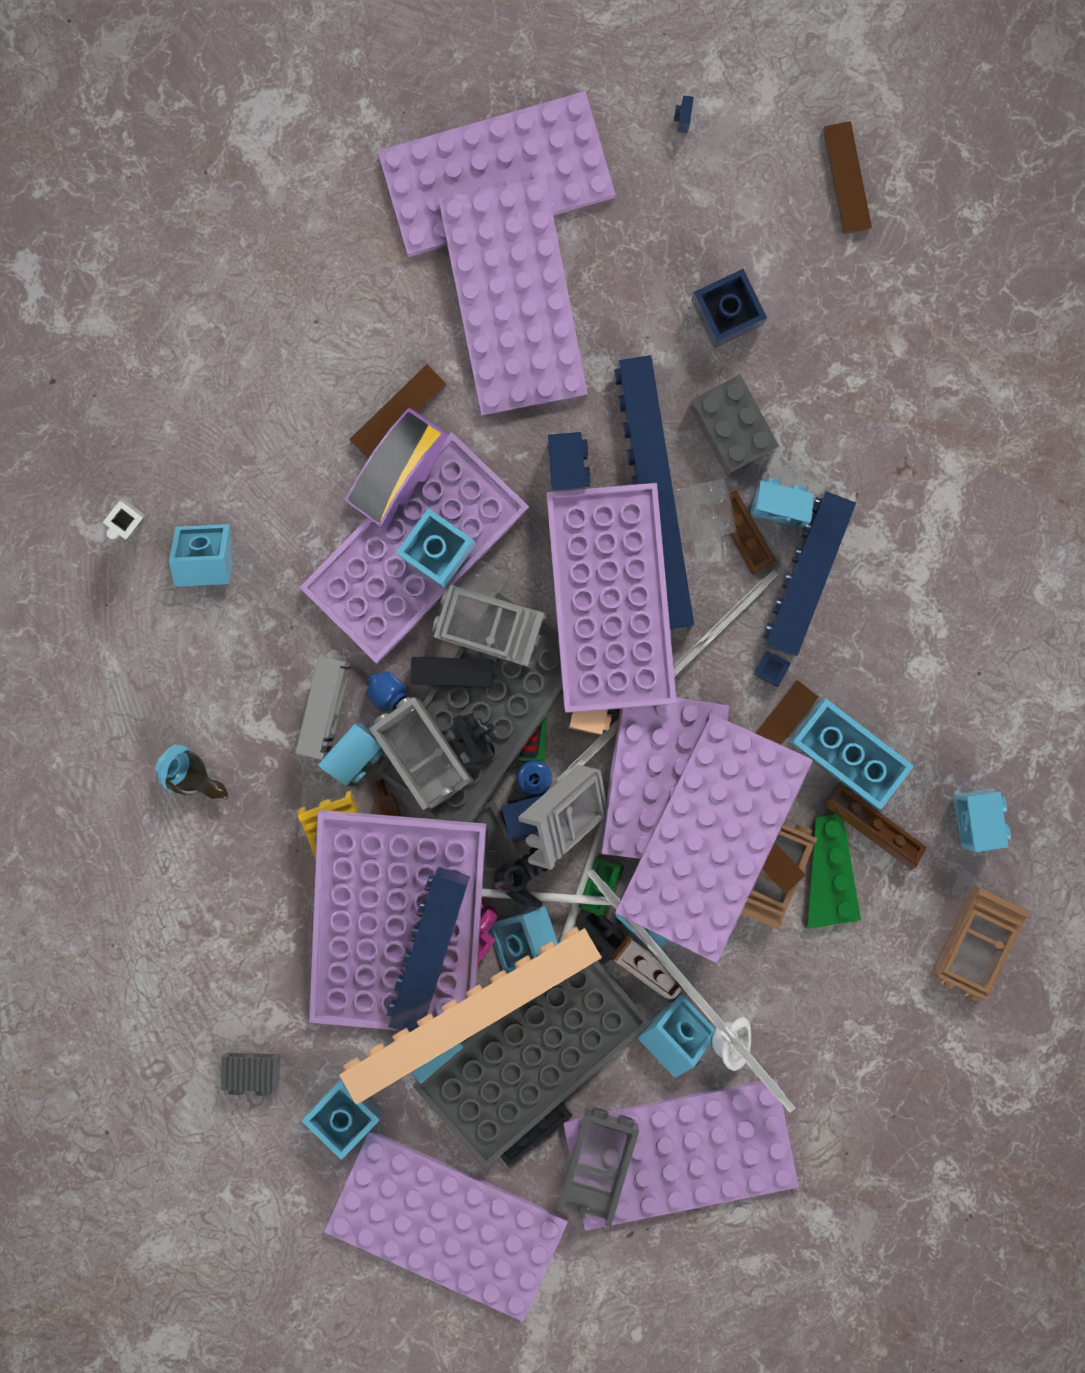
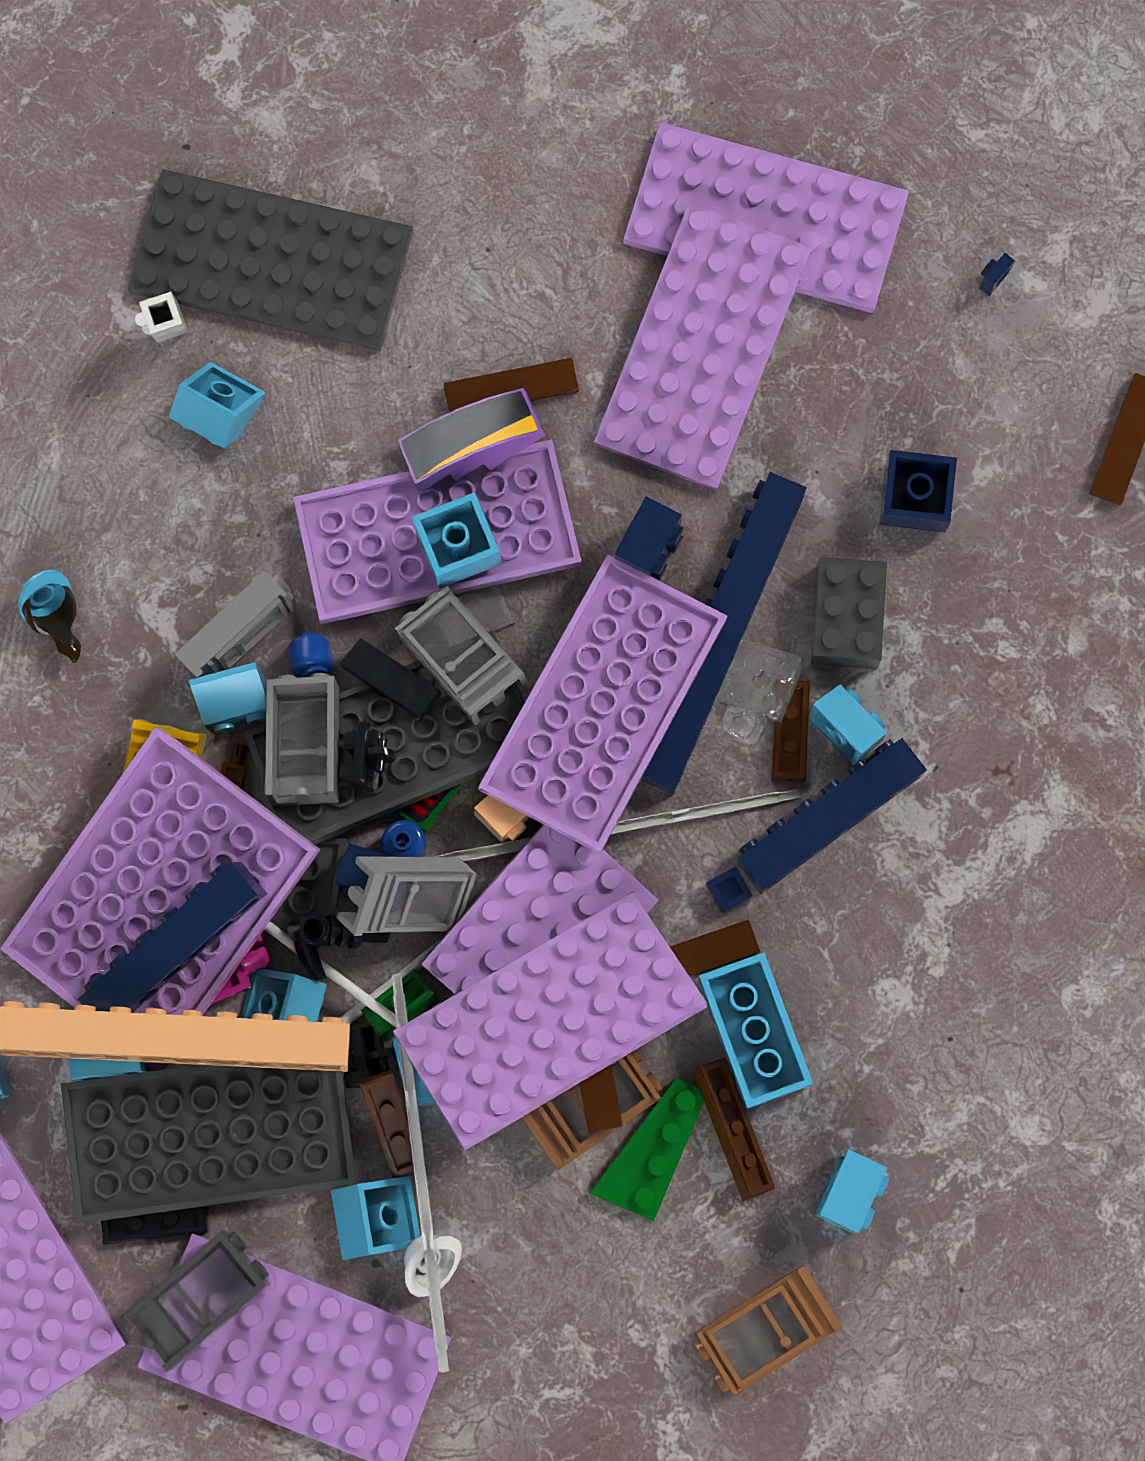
camera: 30 degrees right, 10 degrees down
none -> dark grey plate [128,169,413,351]

